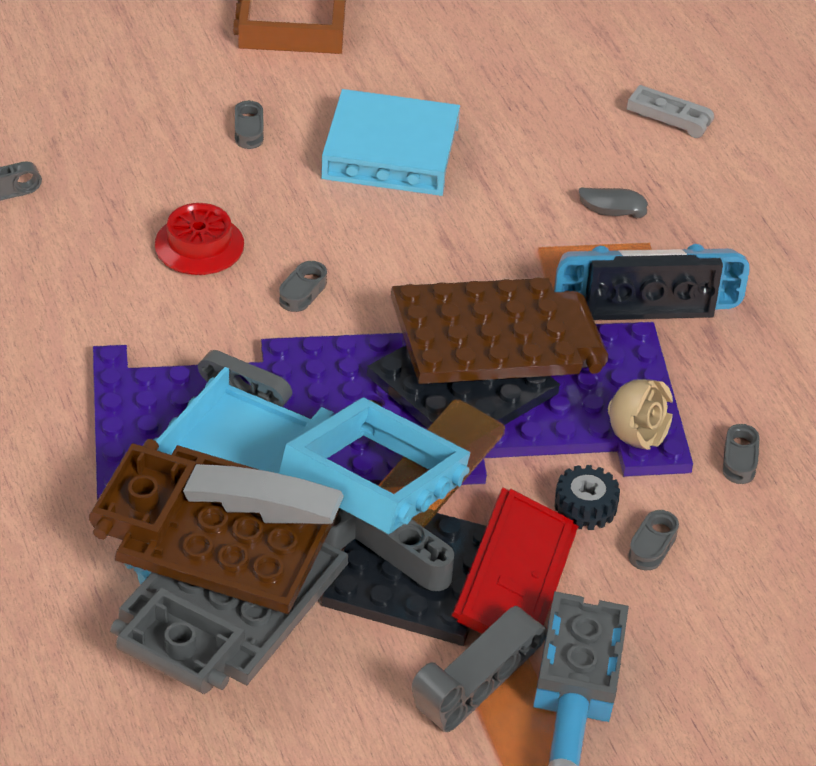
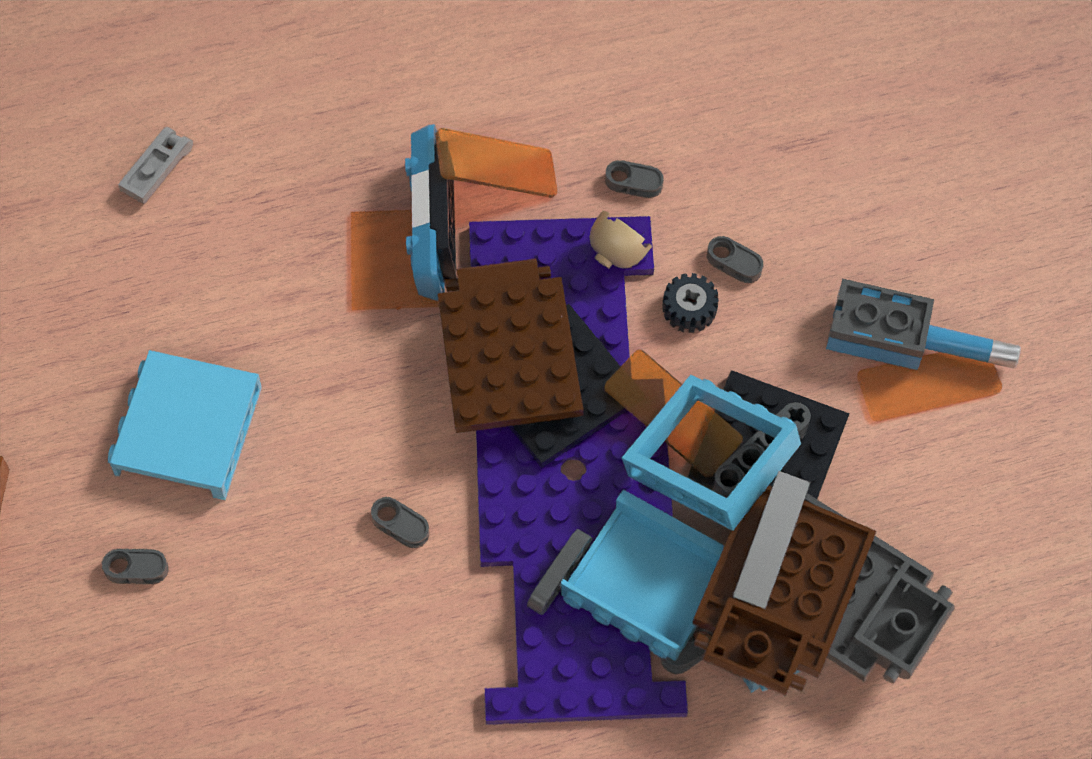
camera: 85 degrees left, 20 degrees up
red piece [155,203,244,275] -> none
dark grey beam [411,606,547,732] -> none
red piece [452,487,579,656] -> none
dark grey arm [579,187,648,218] -> none
none -> clear orange piece [435,128,558,198]

